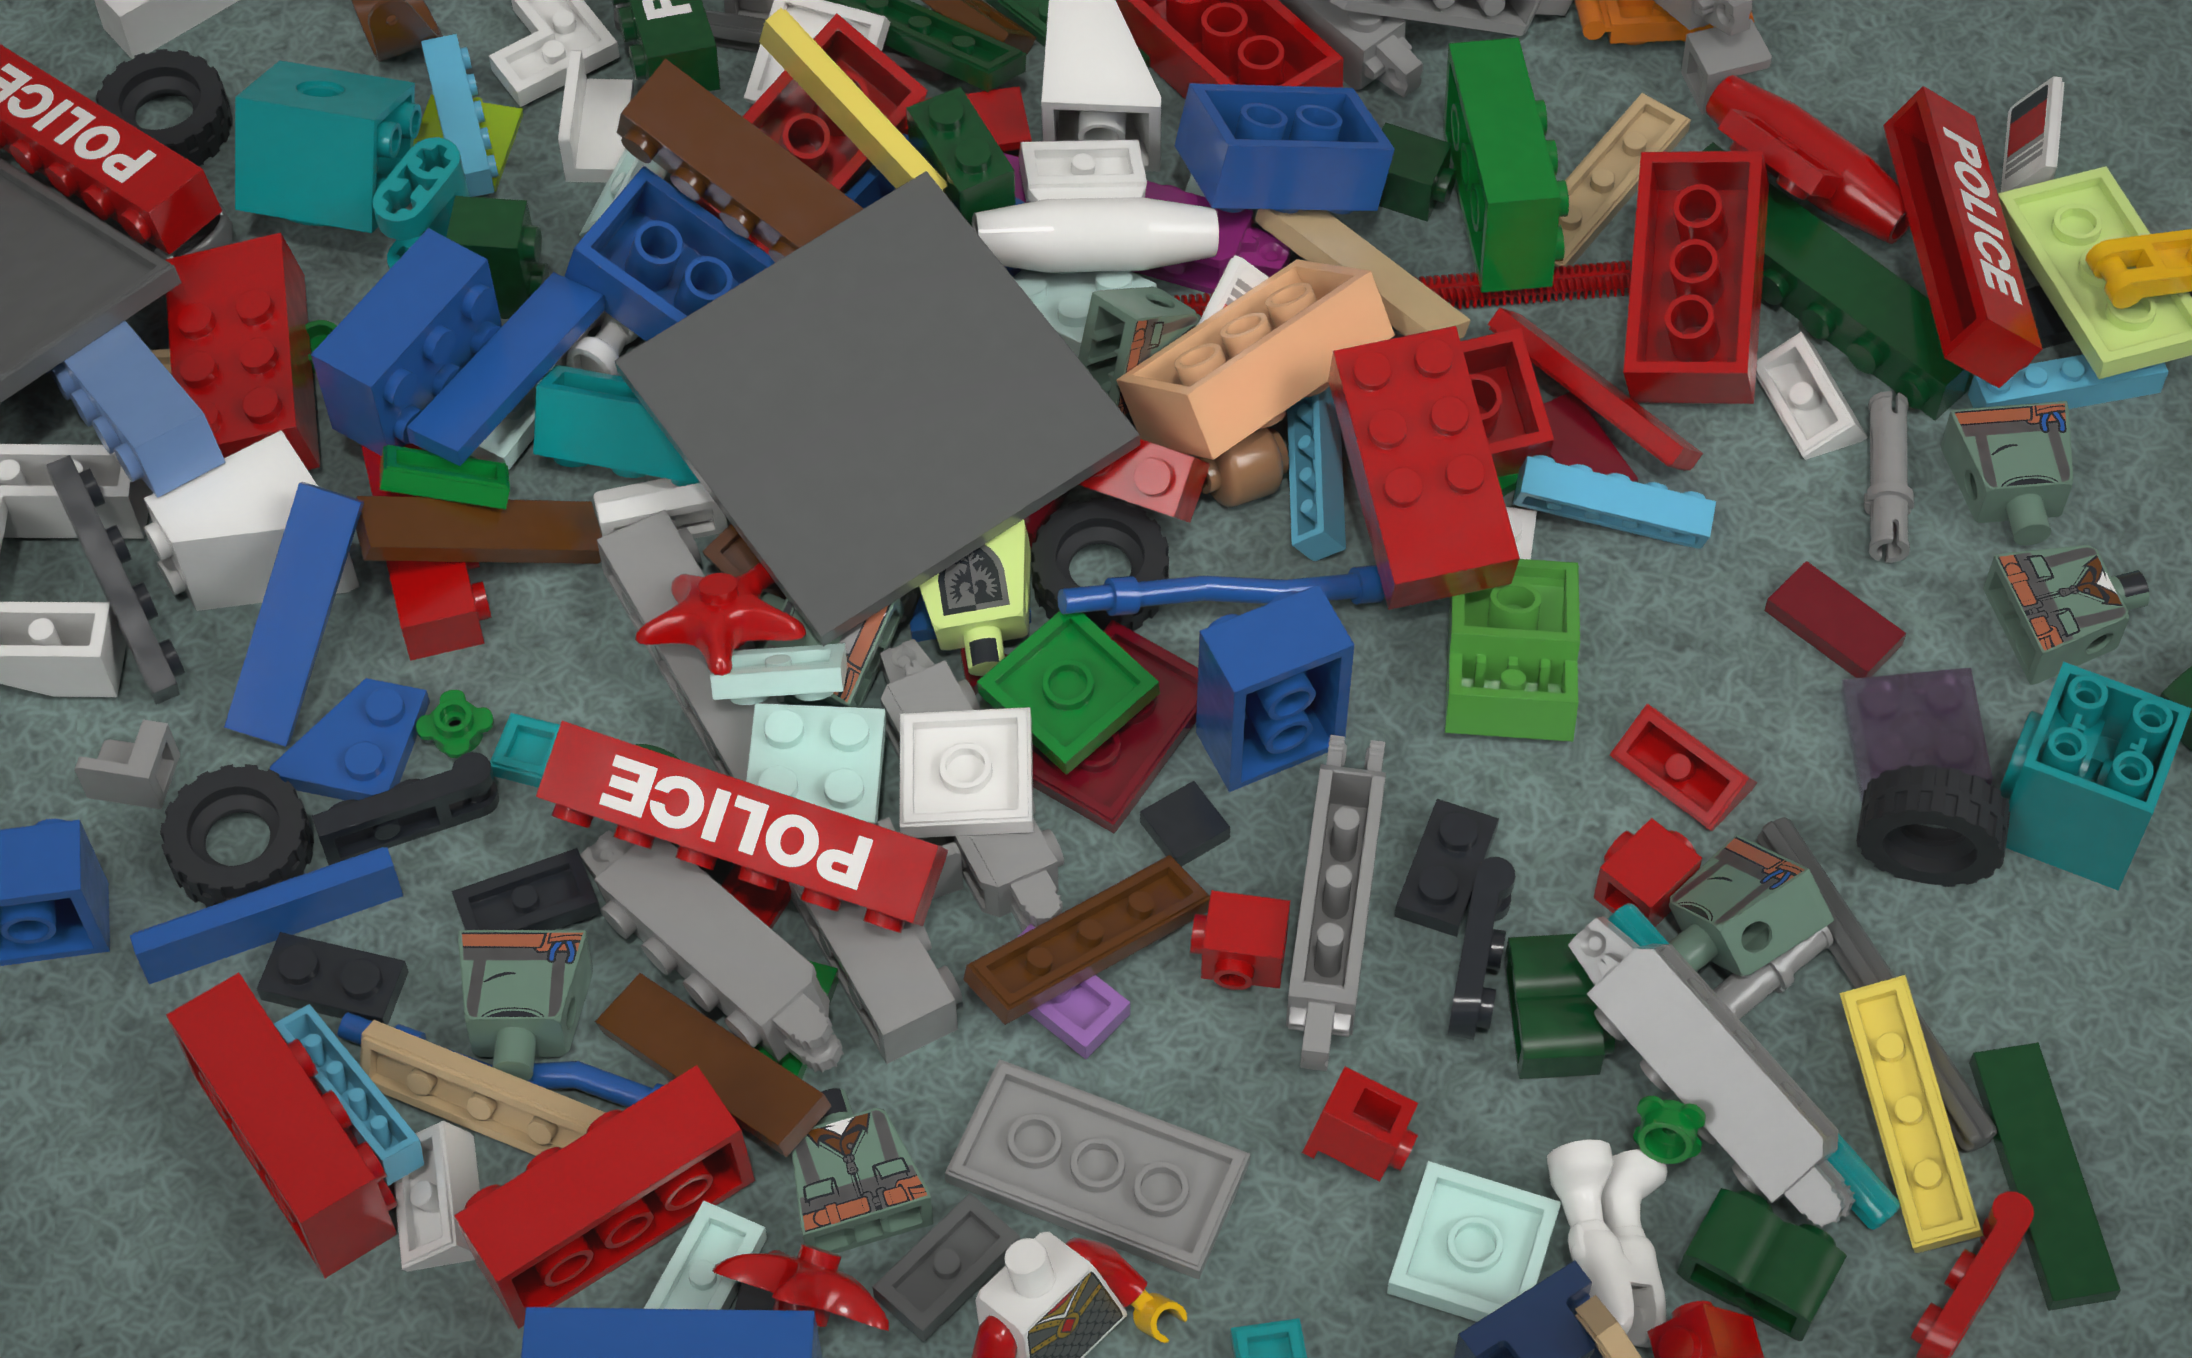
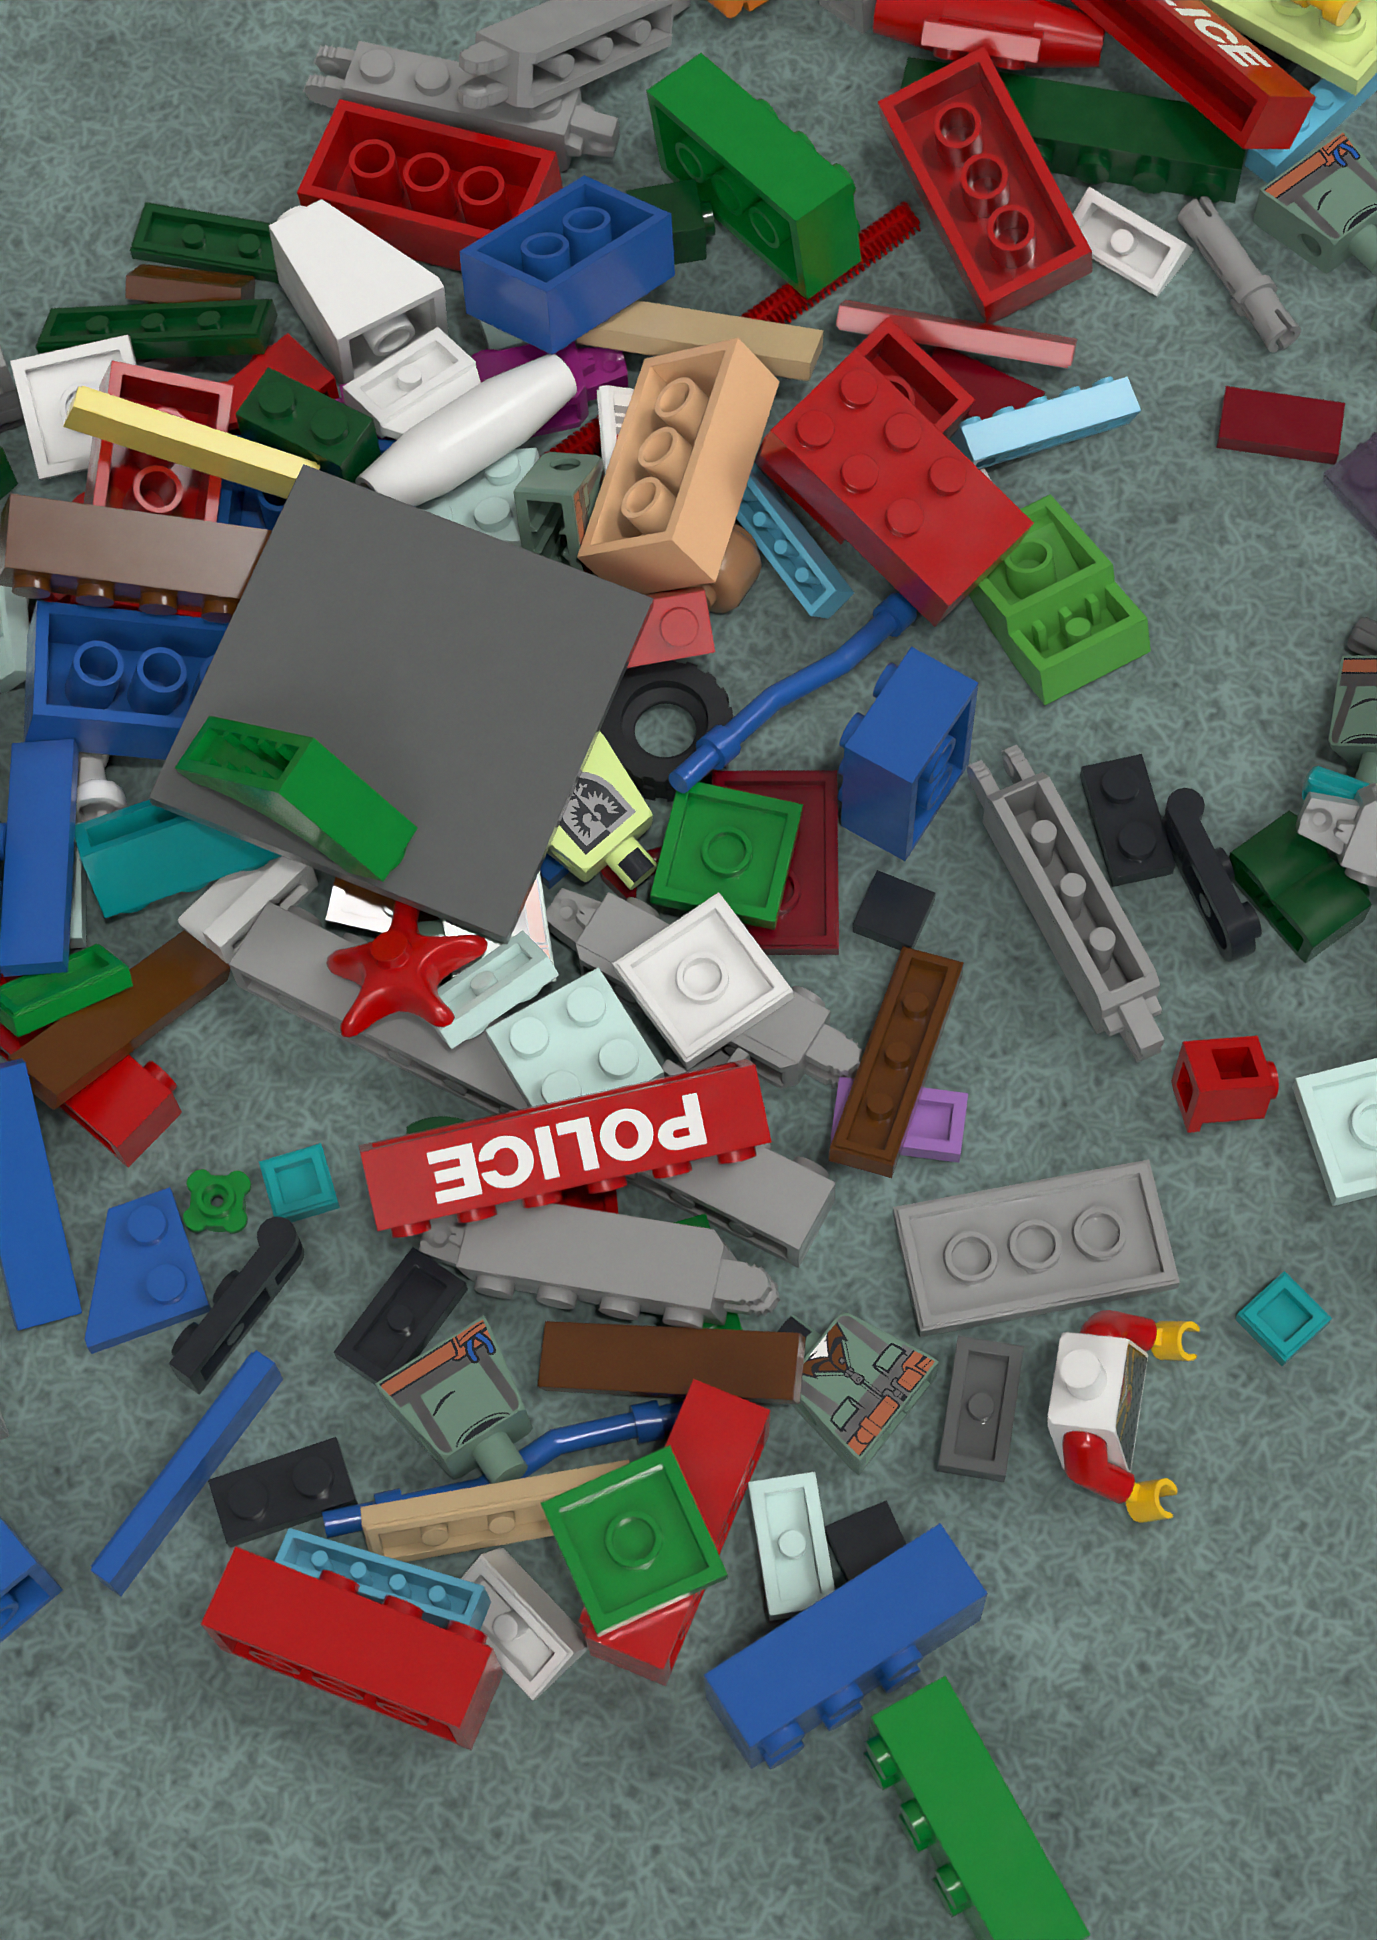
camera: 30 degrees left, 10 degrees up
black tyre [160,764,314,908] -> none
red animal [712,1244,889,1331] -> none
red brick [1190,890,1291,990] -> none
tan tile [1555,93,1691,268] -> none
red brick [1594,818,1702,927] -> none
red slope [1609,704,1757,831] -> none
none -> green arch [175,715,418,882]
none -> green plate [540,1445,728,1637]

